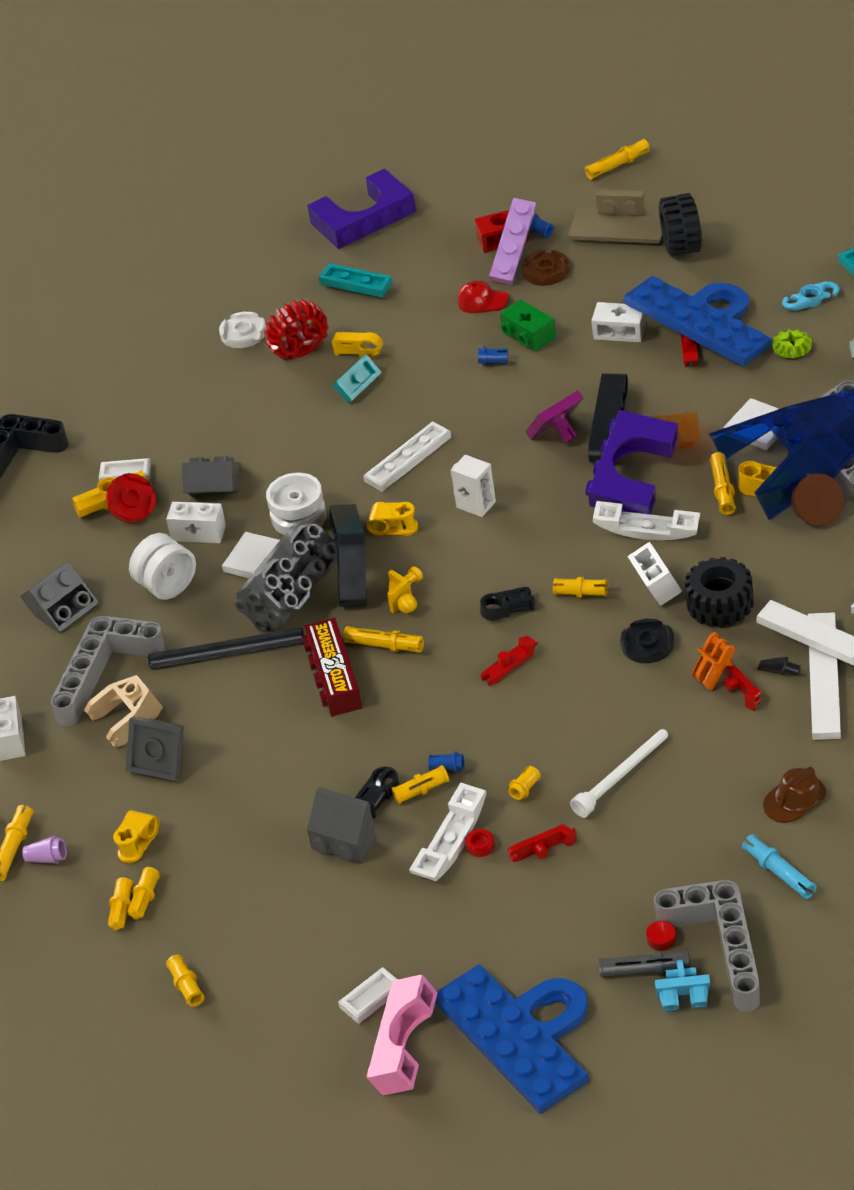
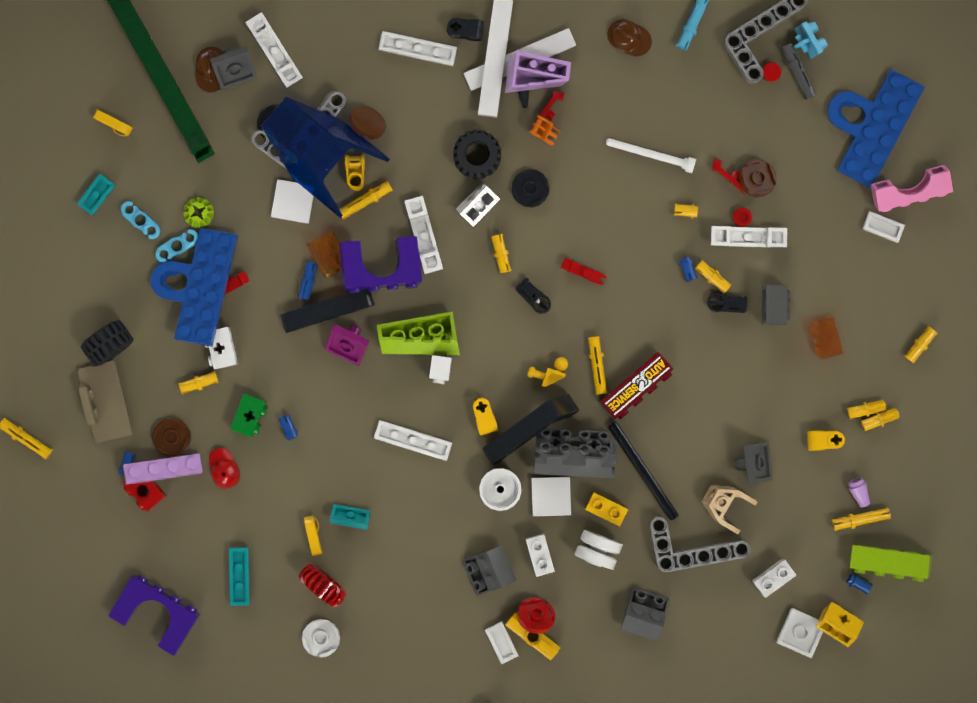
camera: 125 degrees left, 45 degrees up
none -> medium azure piece [155,229,198,263]
none -> yellow pin [178,371,219,395]
none -> blue axle [298,261,319,300]
none -> lime wedge [377,312,460,355]
none -> lavender wedge [505,51,571,93]
none -> yellow brick [584,492,628,526]
none -> reddish brown tile [739,159,777,198]
none -> clear orange bracket [809,317,843,360]

